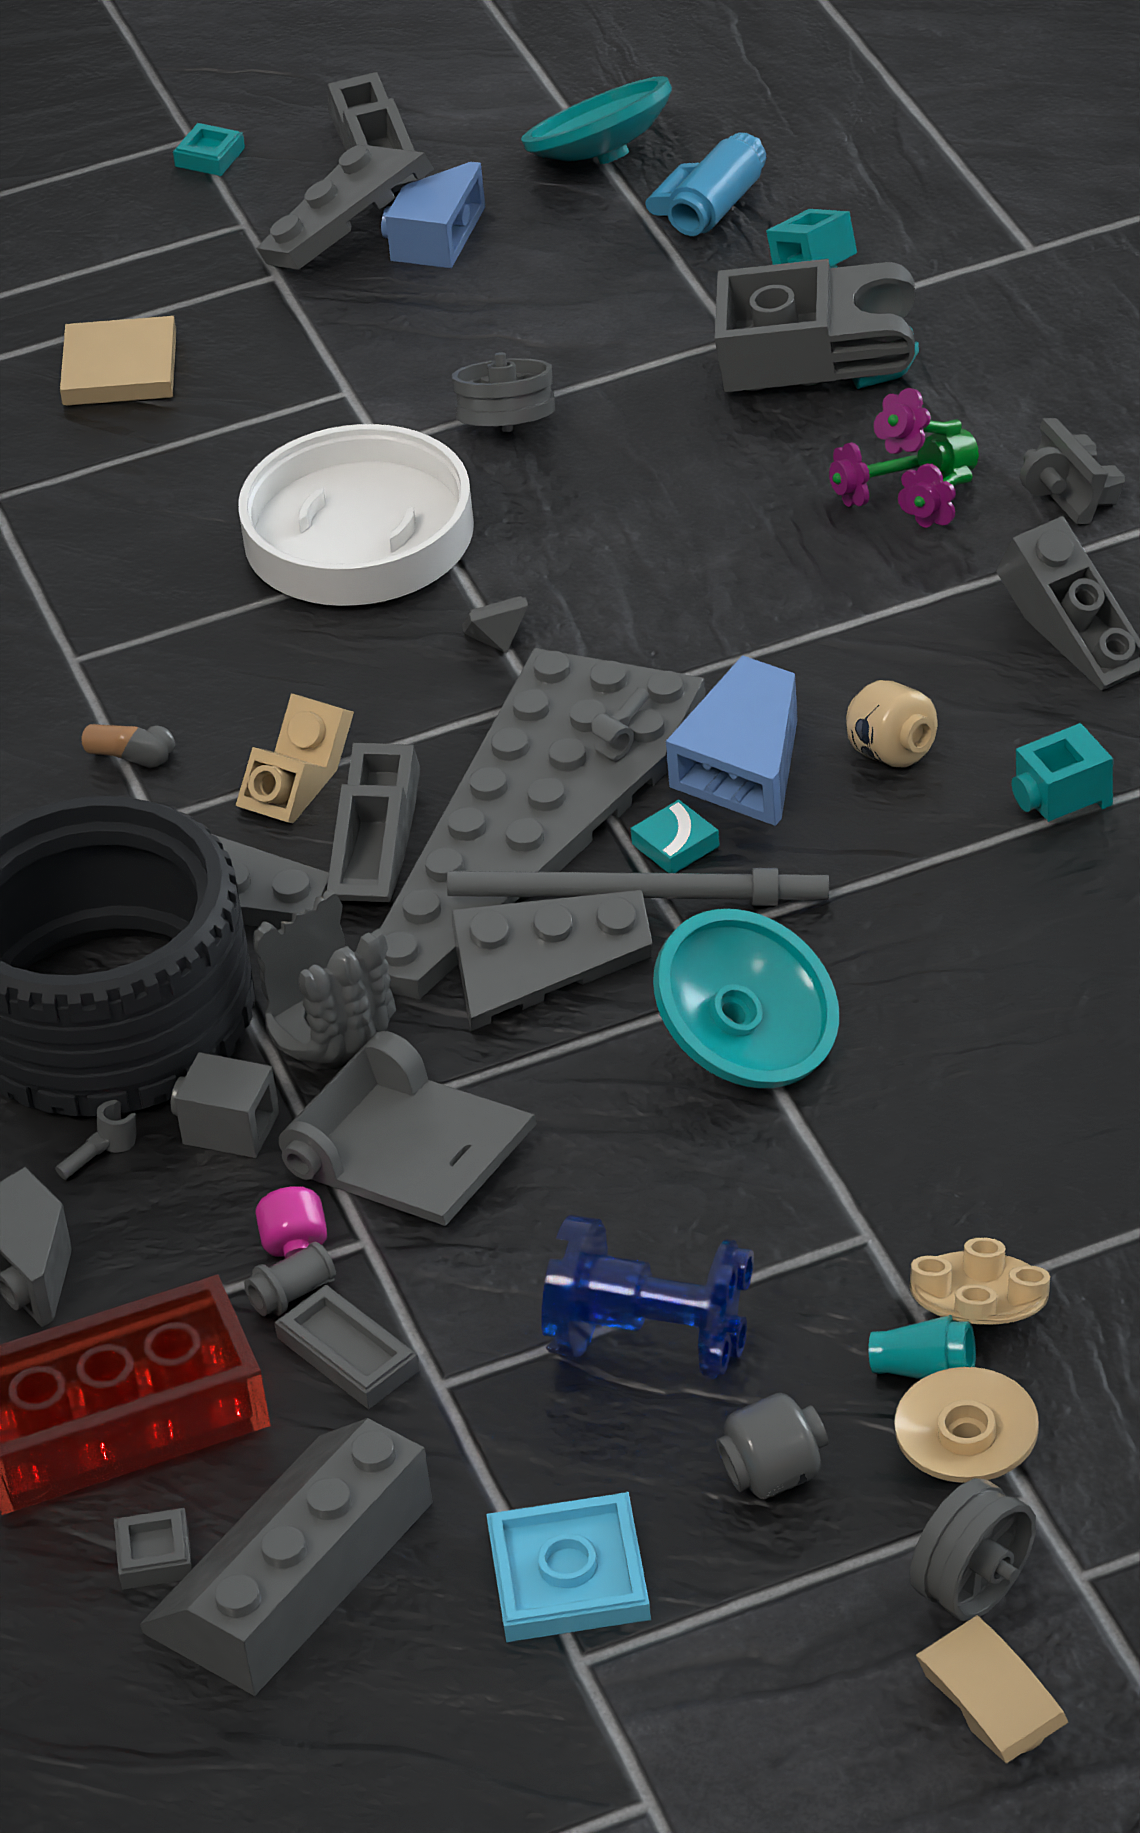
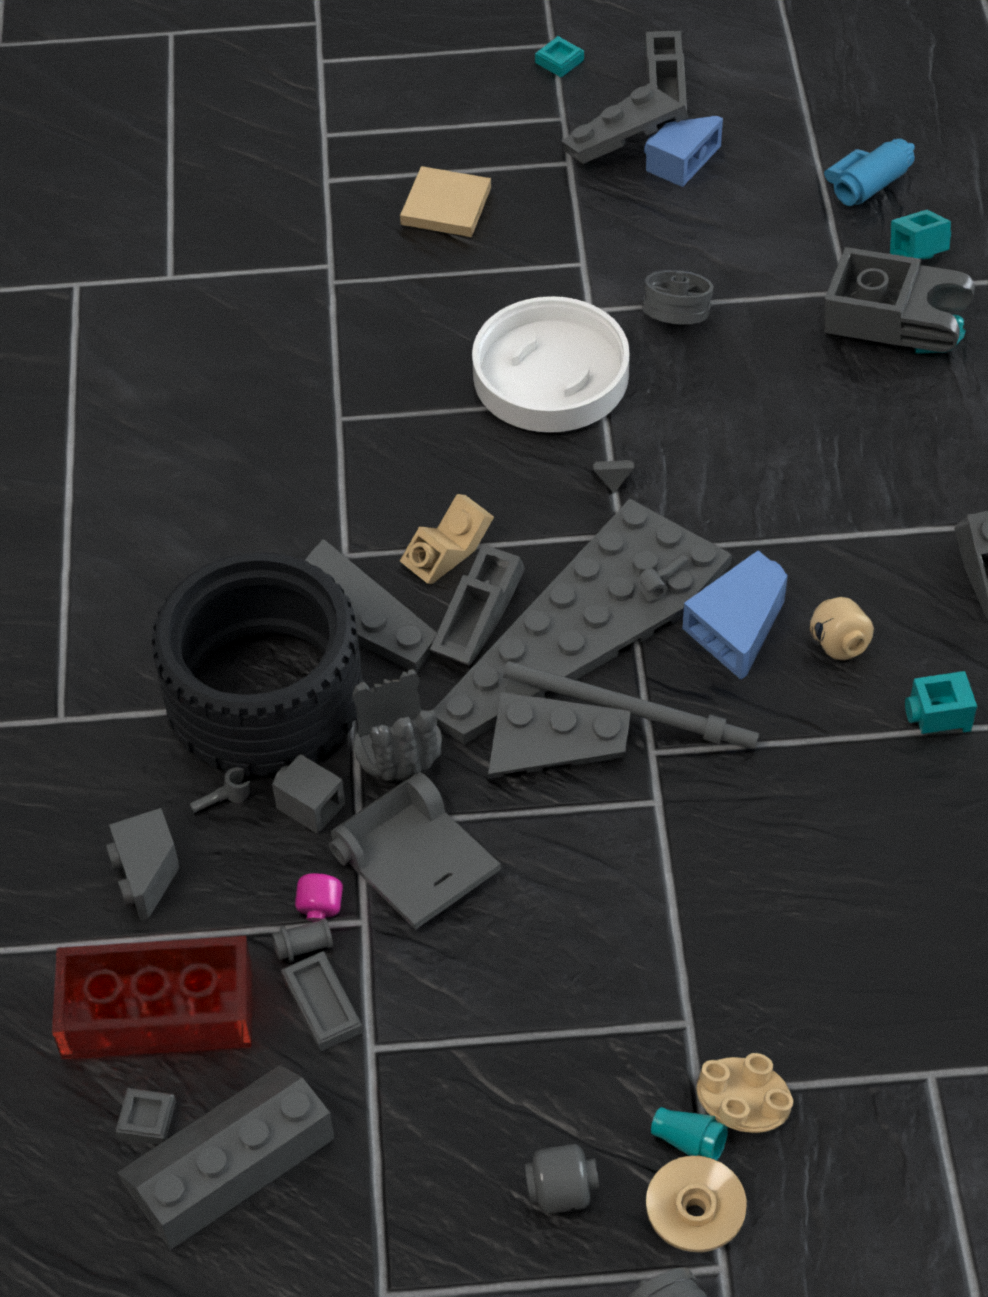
camera: 15 degrees right, 10 degrees up
arm [82,724,175,768] -> none
medium azure tile [486,1492,651,1642] -> none
teal dish [521,76,672,164] -> none
clear blue piece [541,1215,754,1380] -> none
teal tile [631,800,720,873] -> none
teal dish [653,909,839,1088] -> none
magenta plant [829,388,979,528] -> none

